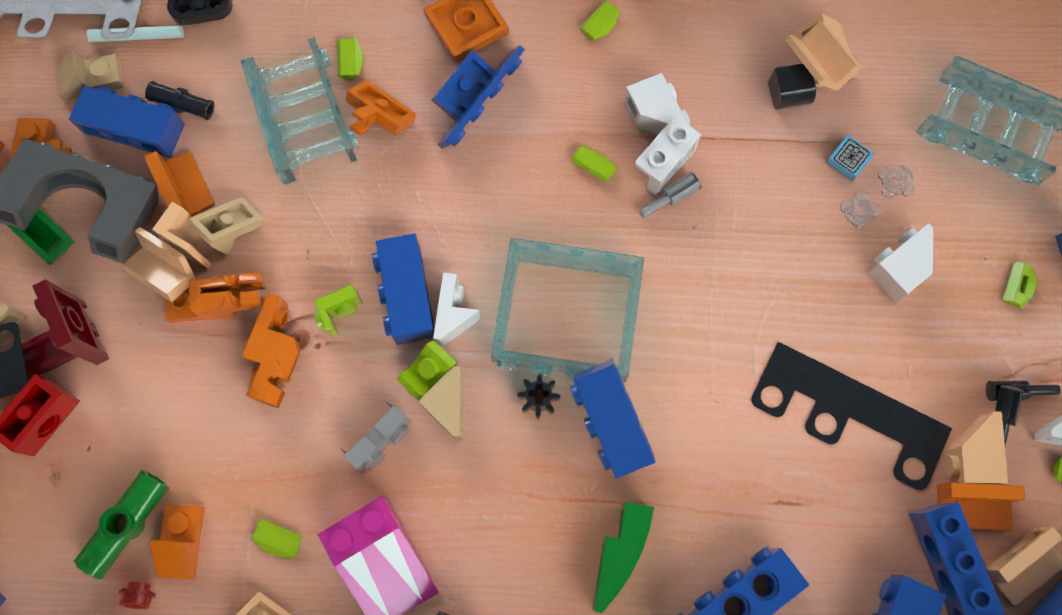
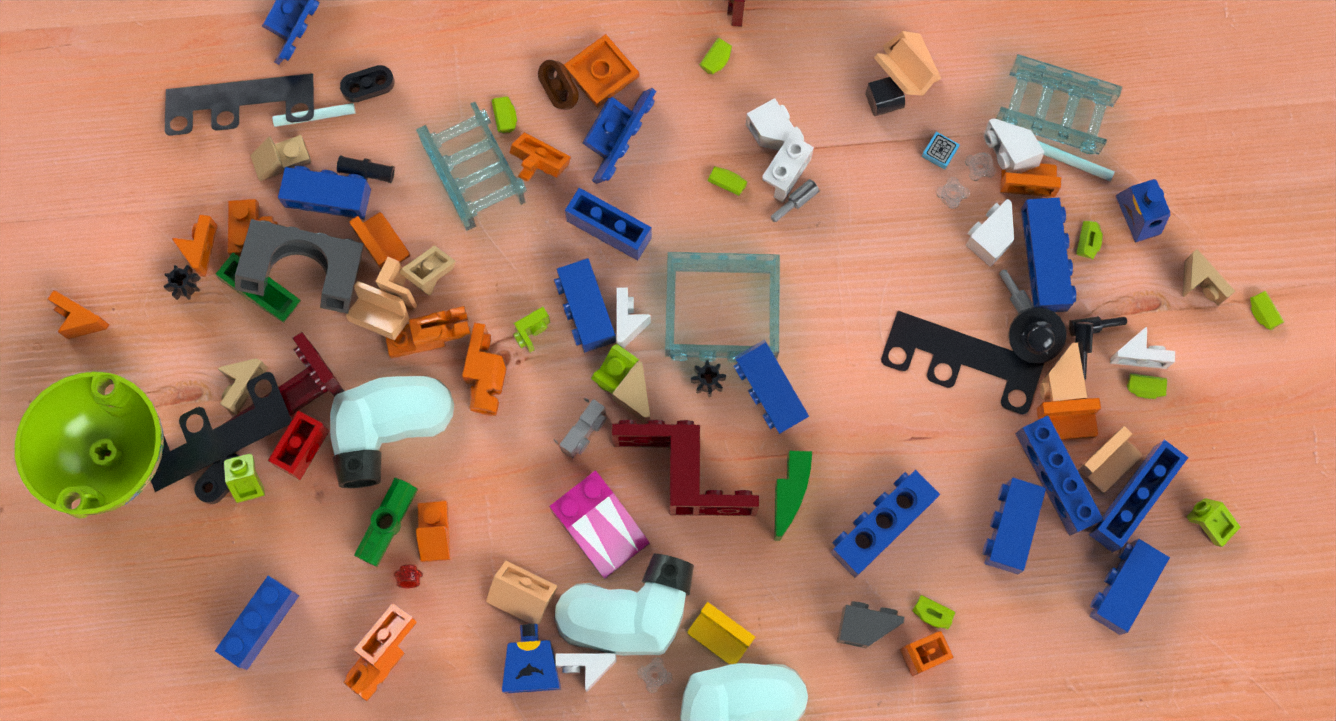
camera: 10 degrees left, 0 degrees up
lime piece [251,519,303,558] -> none
none -> light aqua piece [330,376,454,488]
none -> reddish brown plate [538,60,579,110]
none -> blue brick [565,188,652,261]
none -> dark red bracket [612,419,759,516]
none -> white slope [984,118,1044,173]
none -> light grey axle [999,270,1034,313]
none -> orange panel [1000,163,1061,197]
none -> black plate [1008,307,1066,363]
none -> blue brick [1021,197,1076,312]
none -> light aqua bar [1038,141,1115,181]

